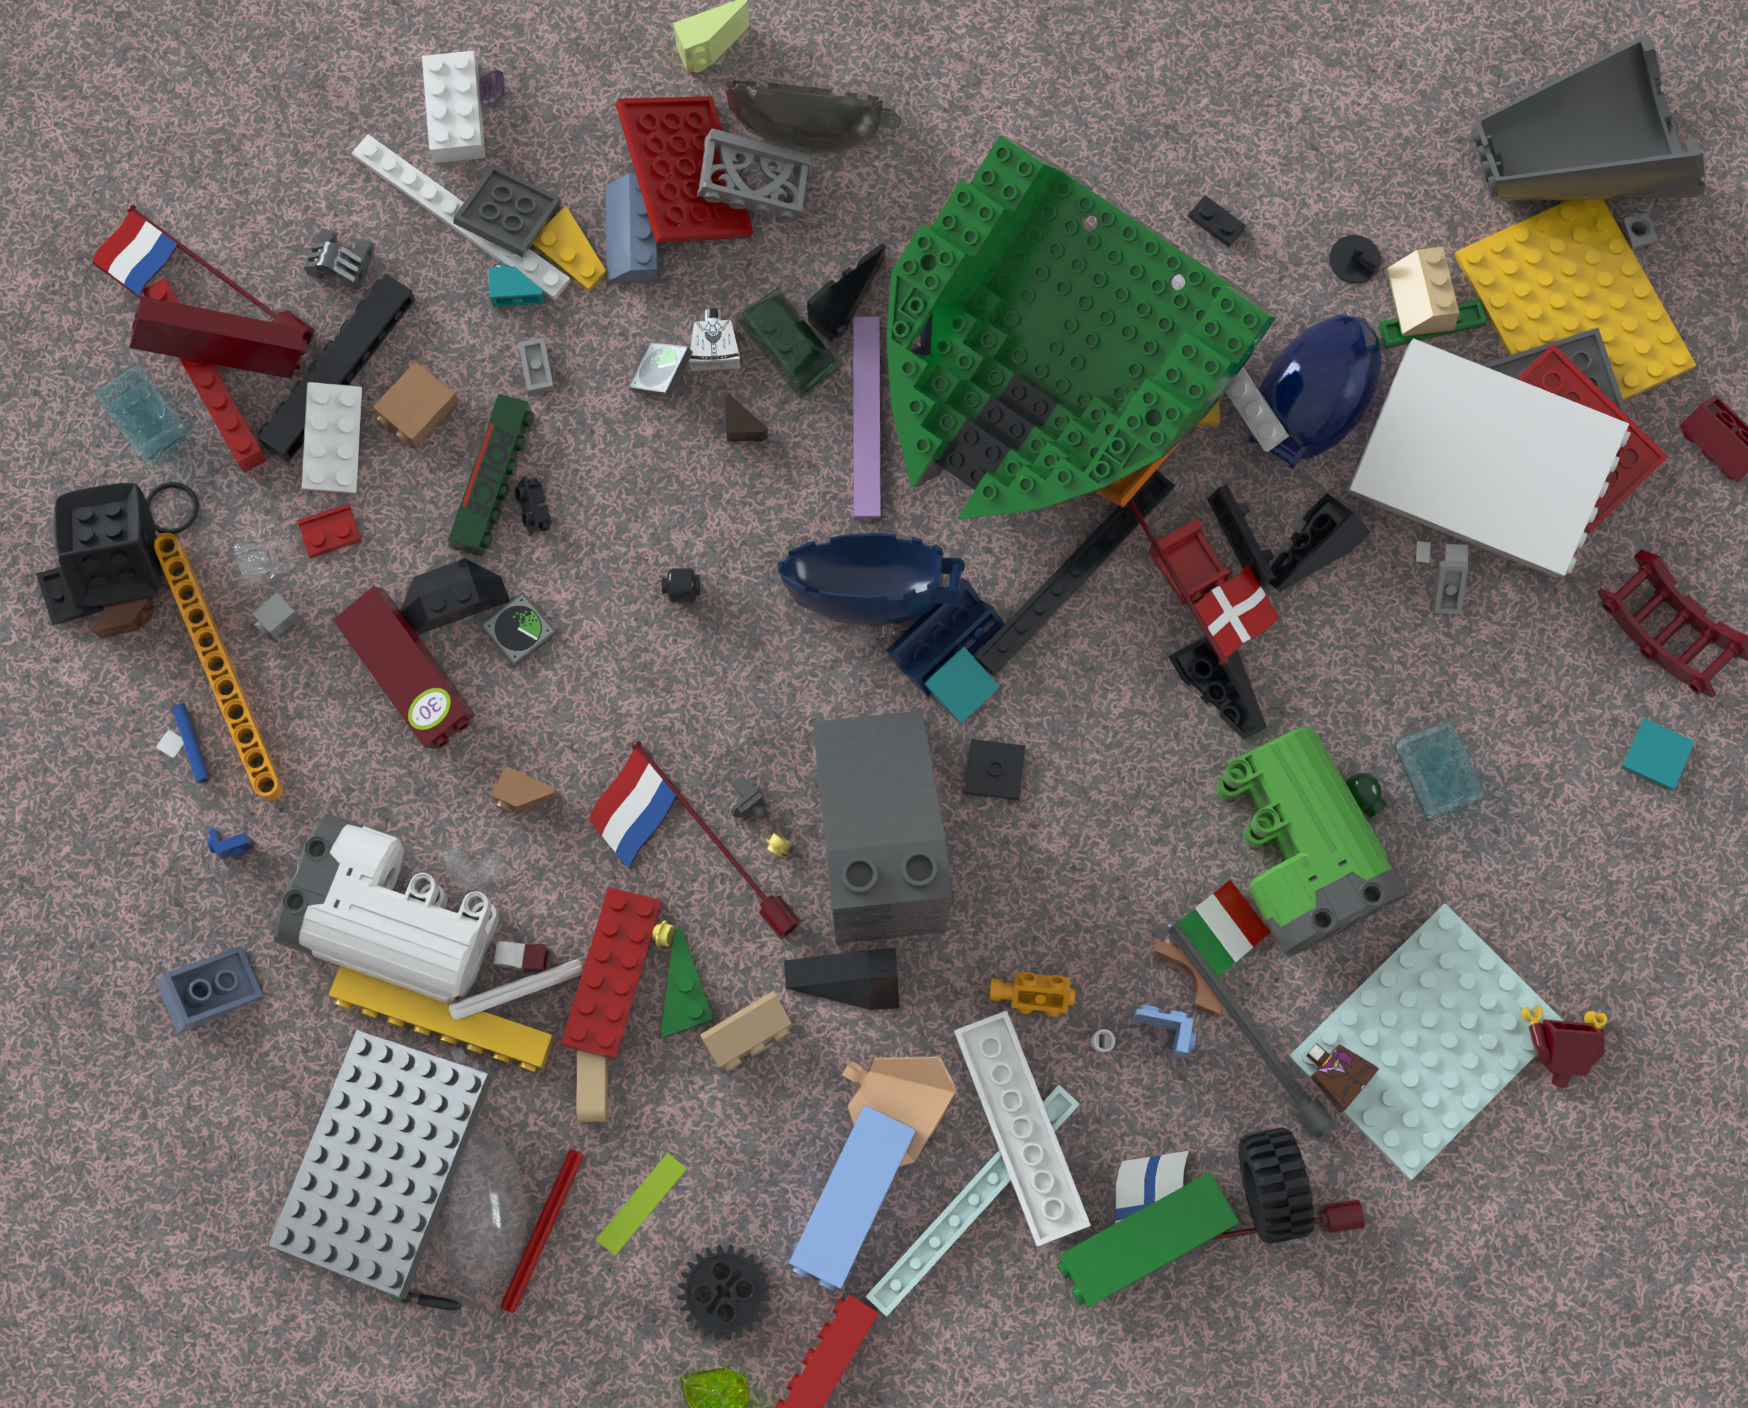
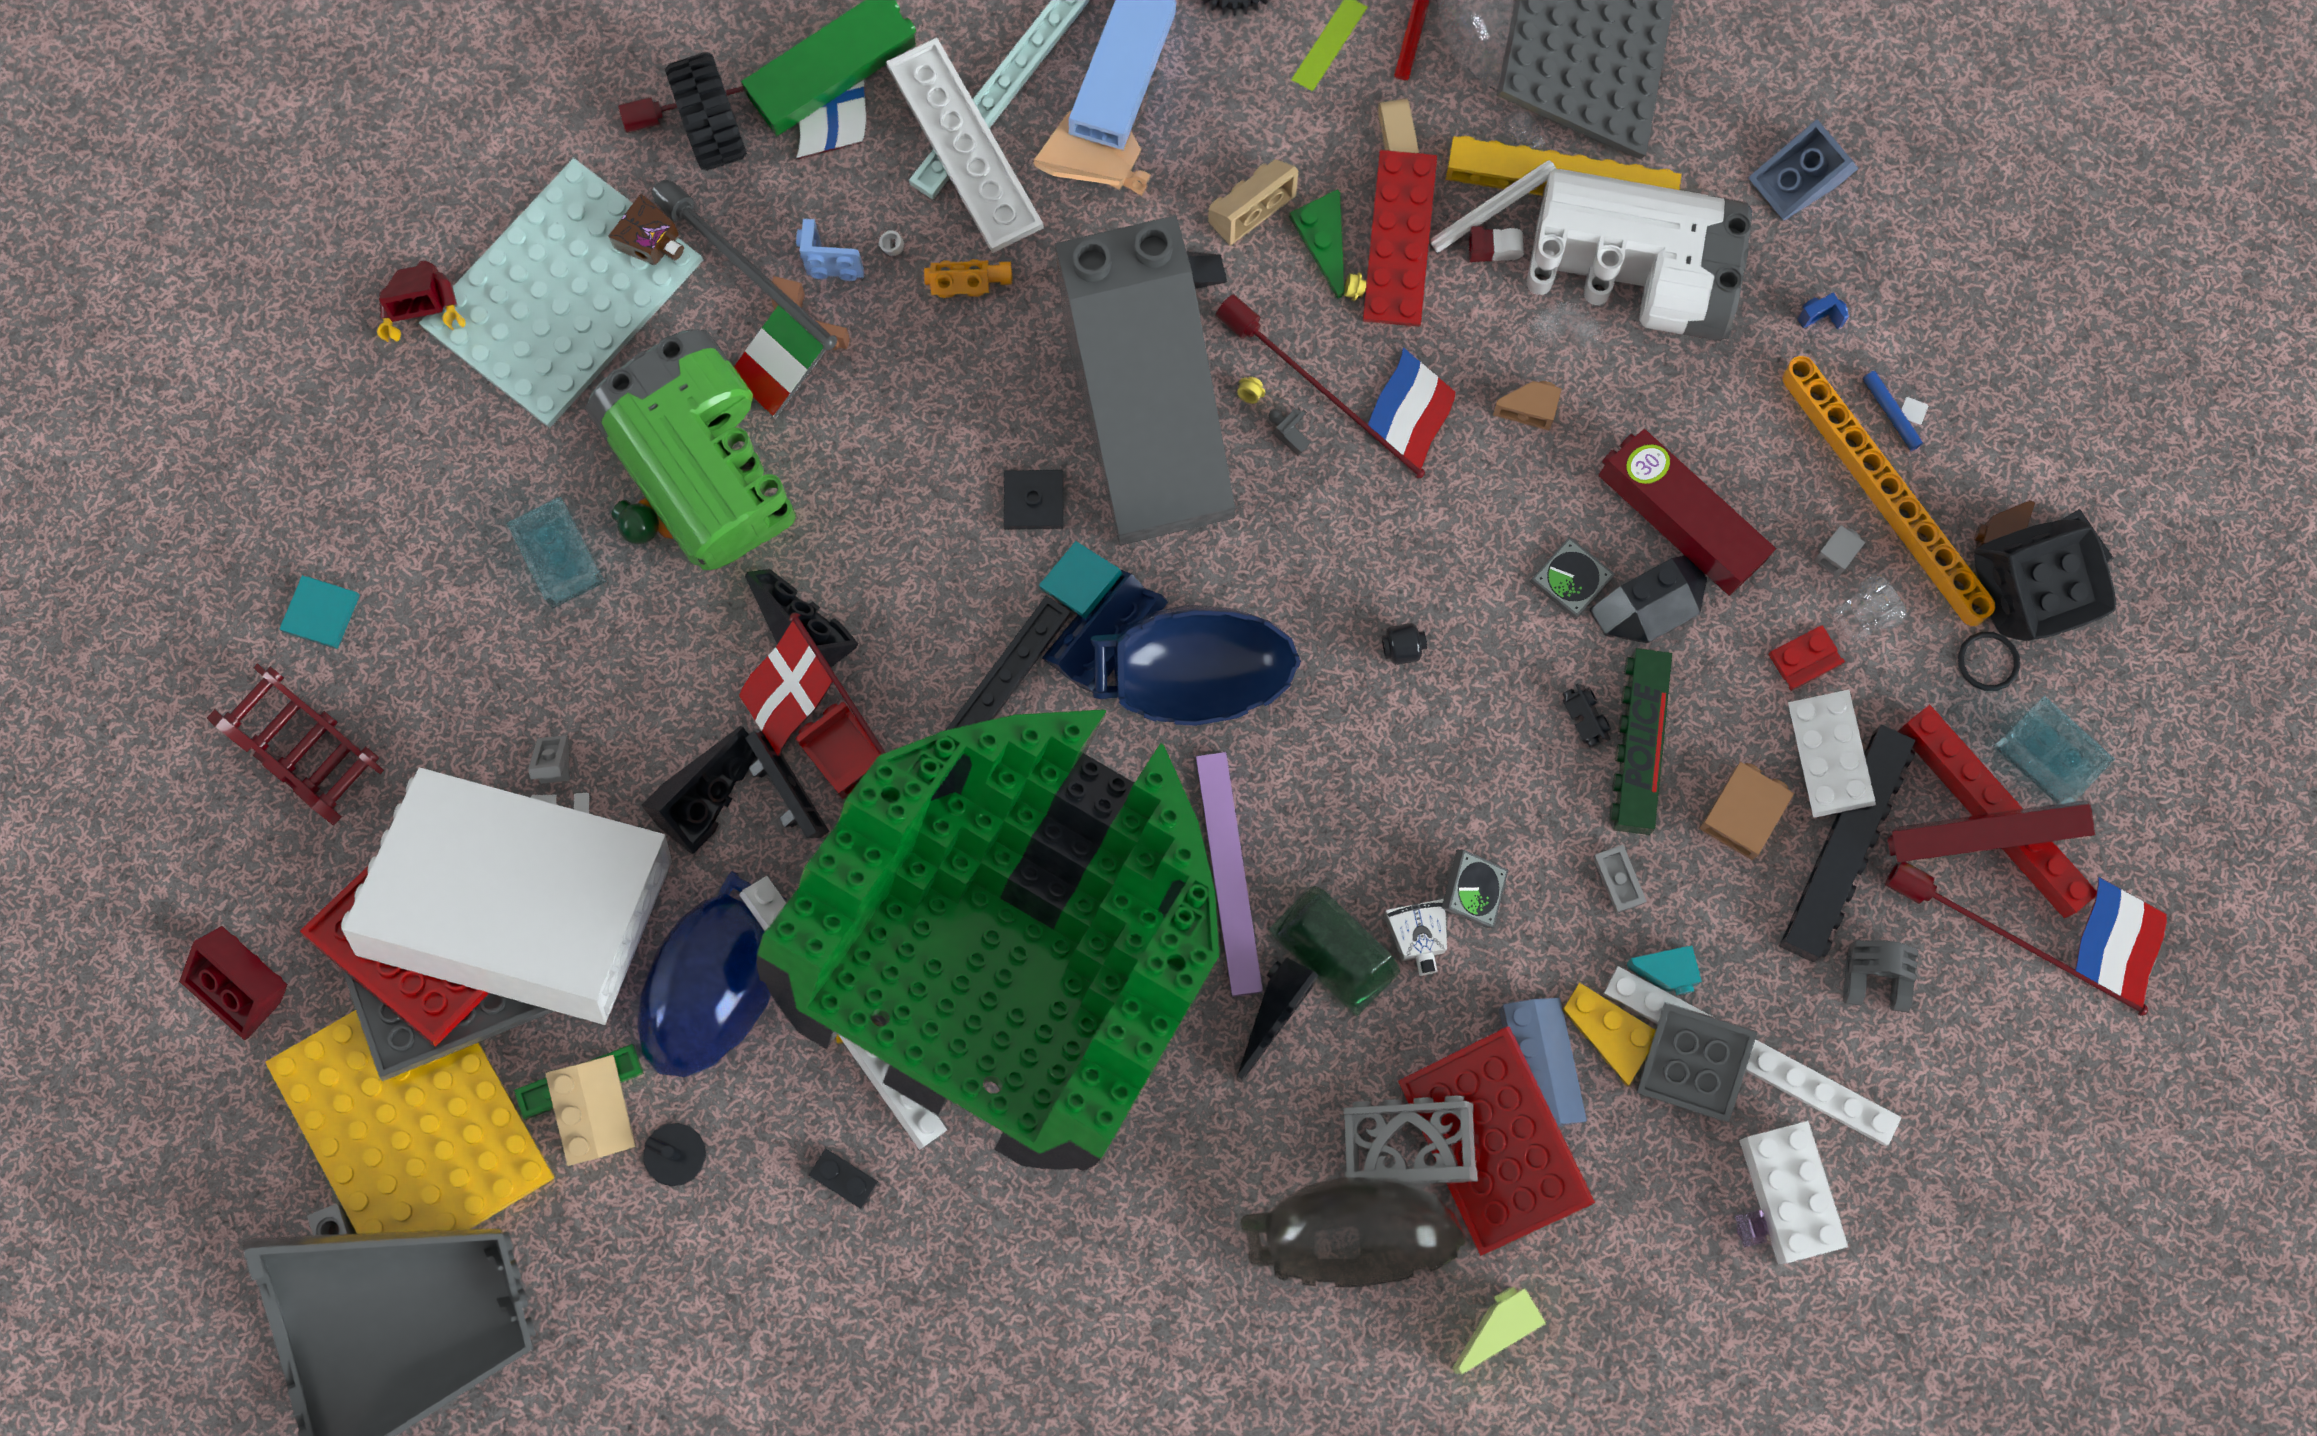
camera: 175 degrees right, 0 degrees up
dark brown slope [726,394,768,442] -> none

